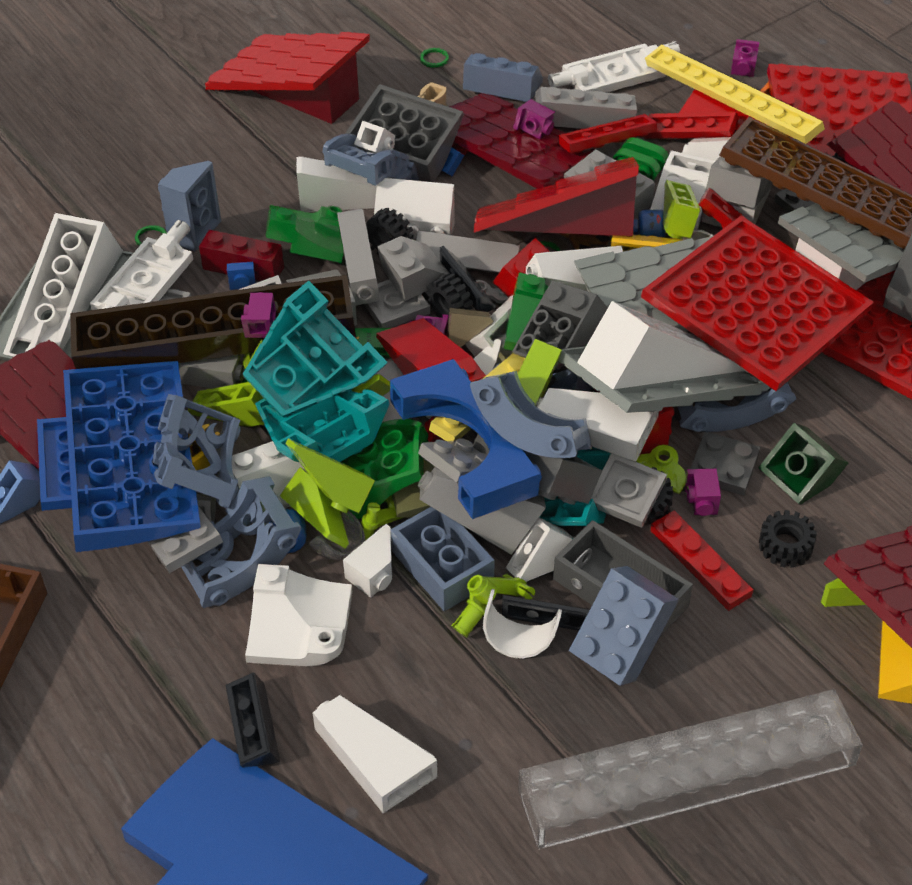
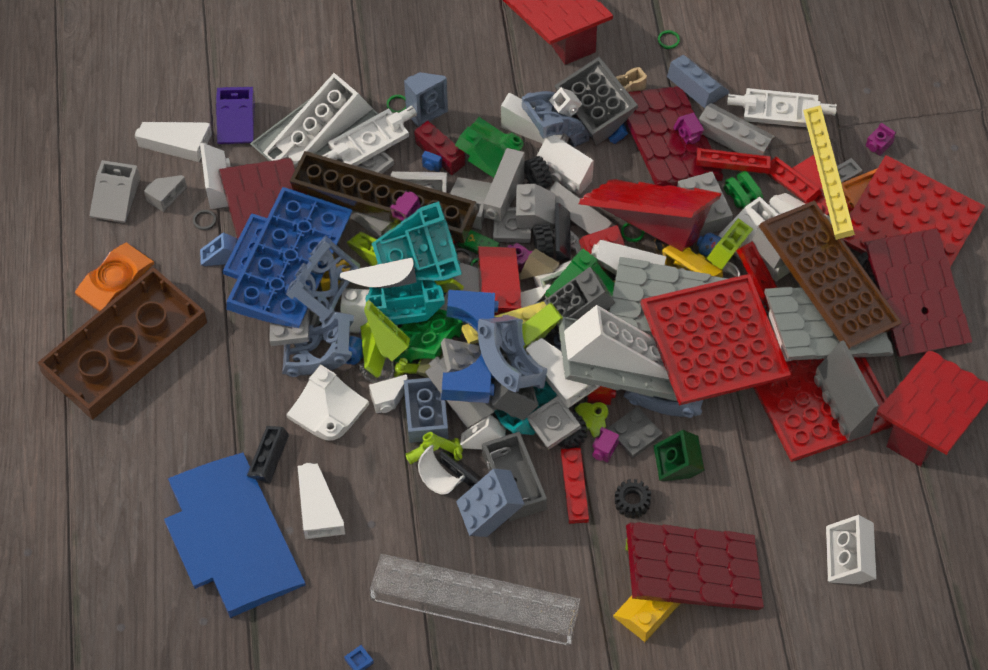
camera: 30 degrees right, 10 degrees up
none -> white sticker [340,258,416,288]

